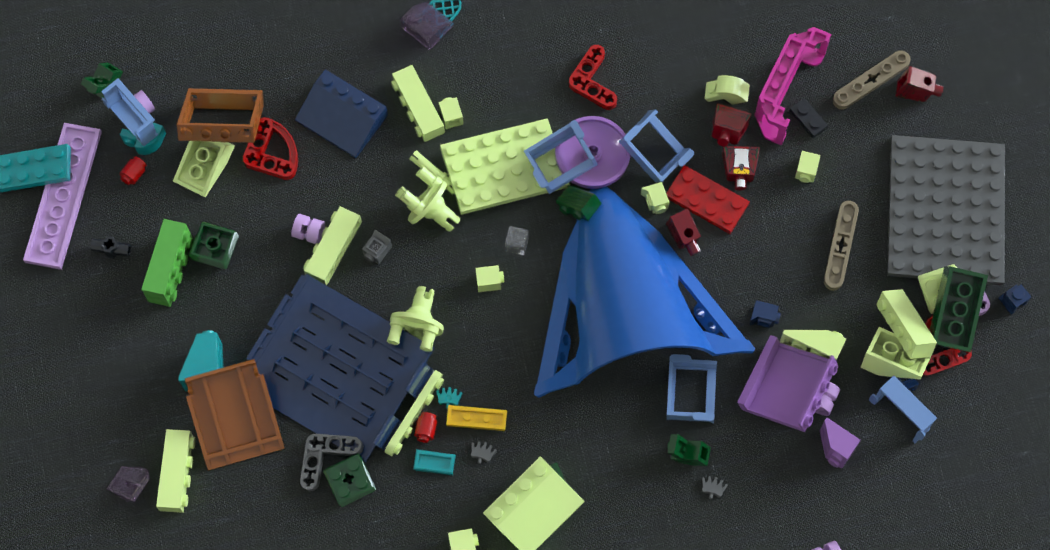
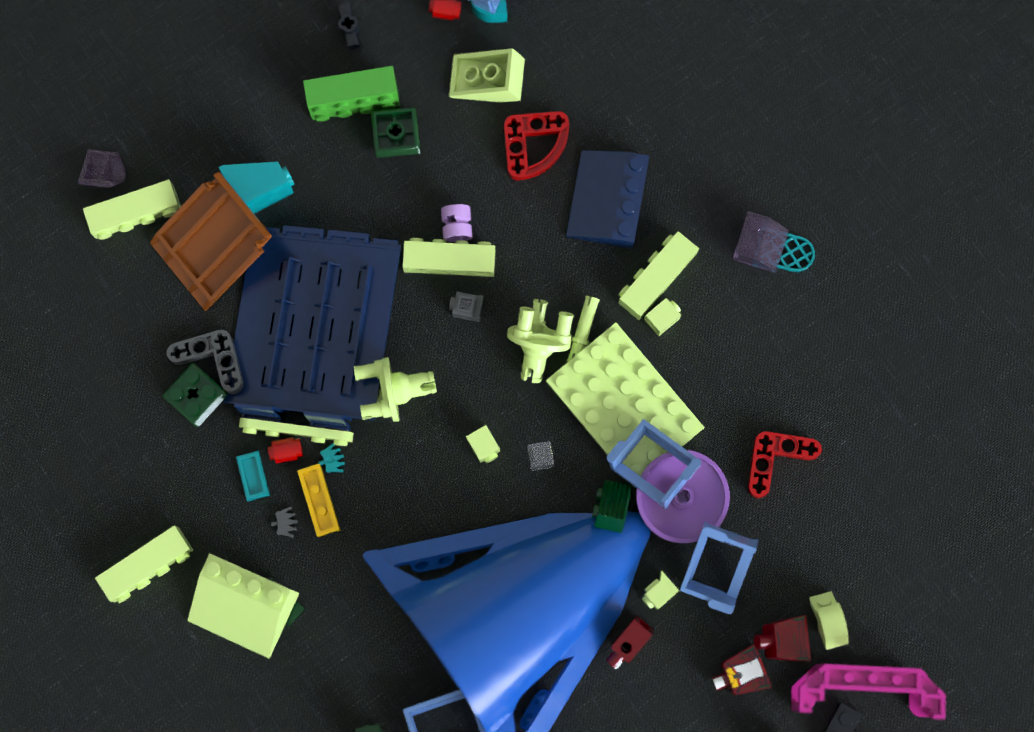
camera: 65 degrees right, 10 degrees up
dark orange window [177,88,264,143] -> none
red plate [666,165,750,234] -> none

